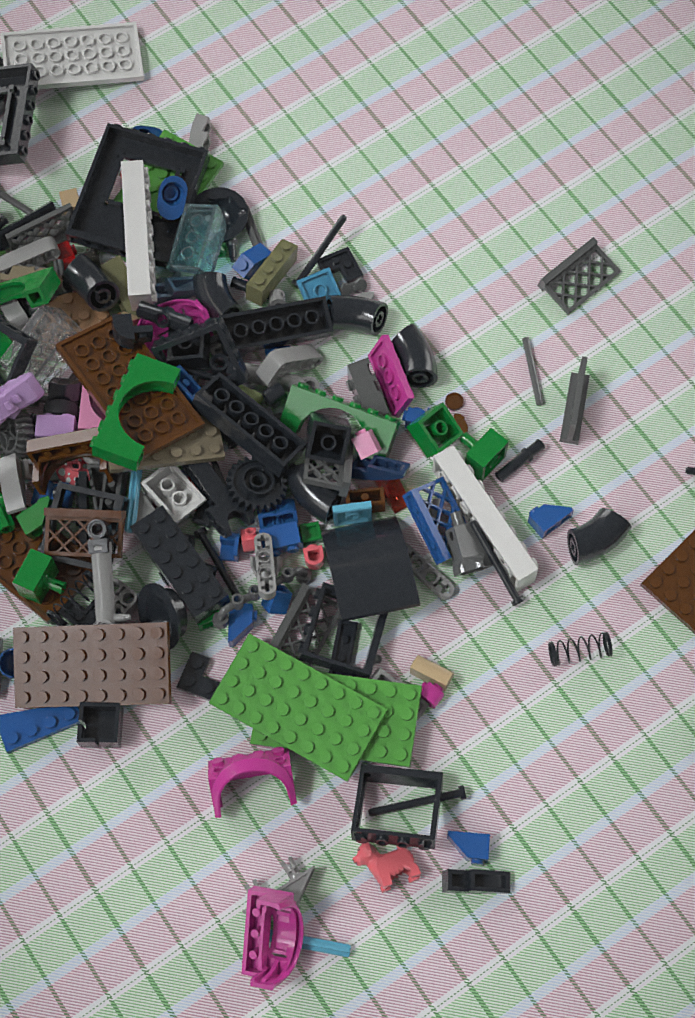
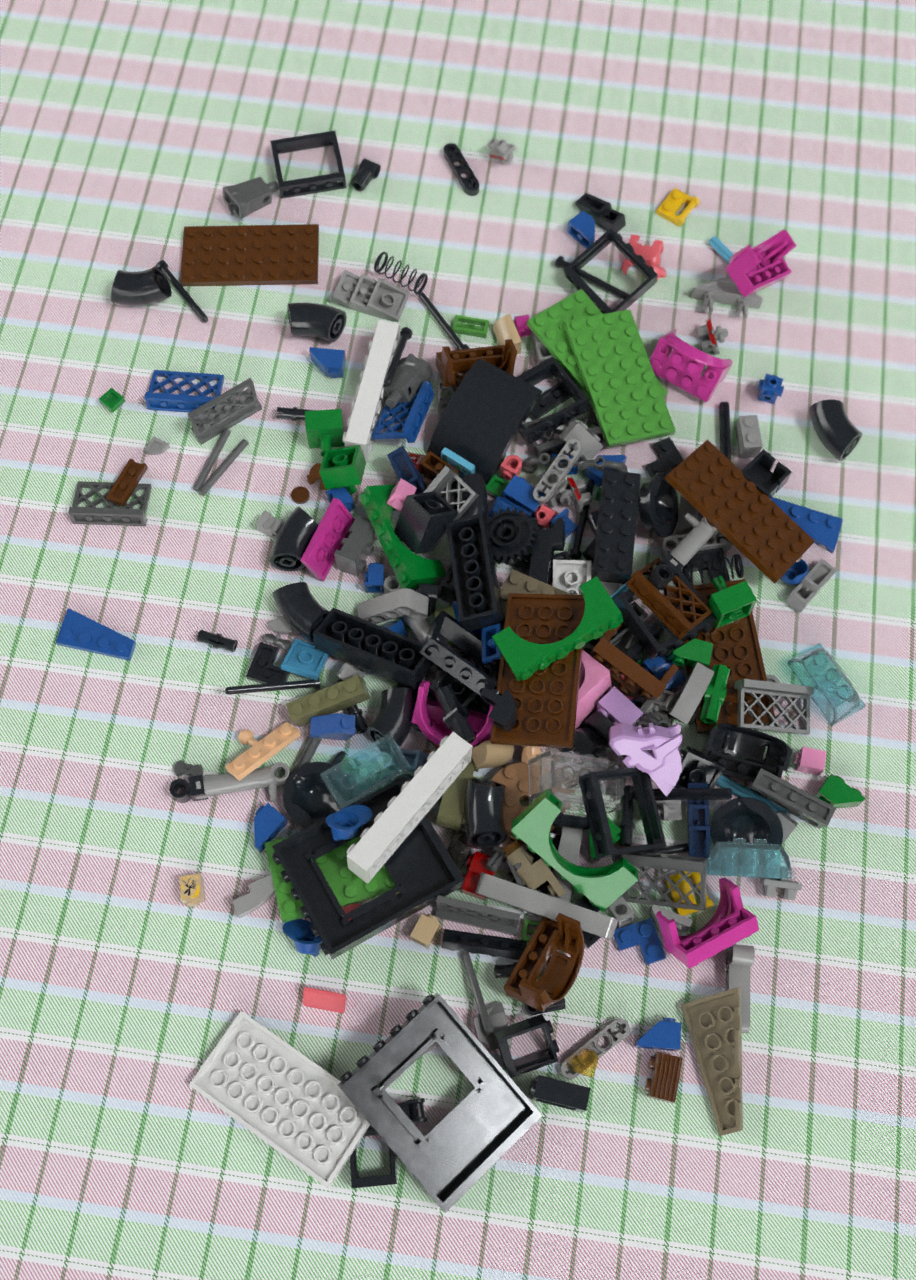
camera: 140 degrees left, 0 degrees up
none -> blue wing [56,608,136,661]
none -> green plate [99,388,125,413]
none -> reddish brown hinge [106,458,148,507]
none -> blue fence [144,370,224,413]
none -> light grey tile [144,436,170,455]
none -> light grey piece [169,762,291,803]
none -> dark grey piece [174,760,204,776]
none -> tan brick [179,873,205,907]
none -> dark grey piece [193,429,231,492]
none -> black pin [197,630,238,652]
none -> light nougat plate [226,721,300,781]
none -> blue slope [254,803,288,853]
none -> light grey leg [256,510,284,539]
none -> coral slope [303,987,347,1013]
none -> light grey slope [331,270,410,322]
none -> blue brick [364,563,384,593]
none -> black bar [419,292,470,350]
none -> reddish brown piece [435,339,517,390]
none -> black beam [444,143,480,196]
none -> bright green tile [452,315,490,338]
none -> light grey hips [487,138,517,165]
none -> light grey brick [558,420,603,460]
none -> light grey hips [559,476,592,513]
none -> yellow plate [656,188,700,226]
none -> light grey hips [697,319,728,355]
none -> black axle [719,402,731,461]
none -> light grey brick [735,415,762,458]
none -> blue brick [757,373,784,404]
none -> black brick [809,399,862,461]

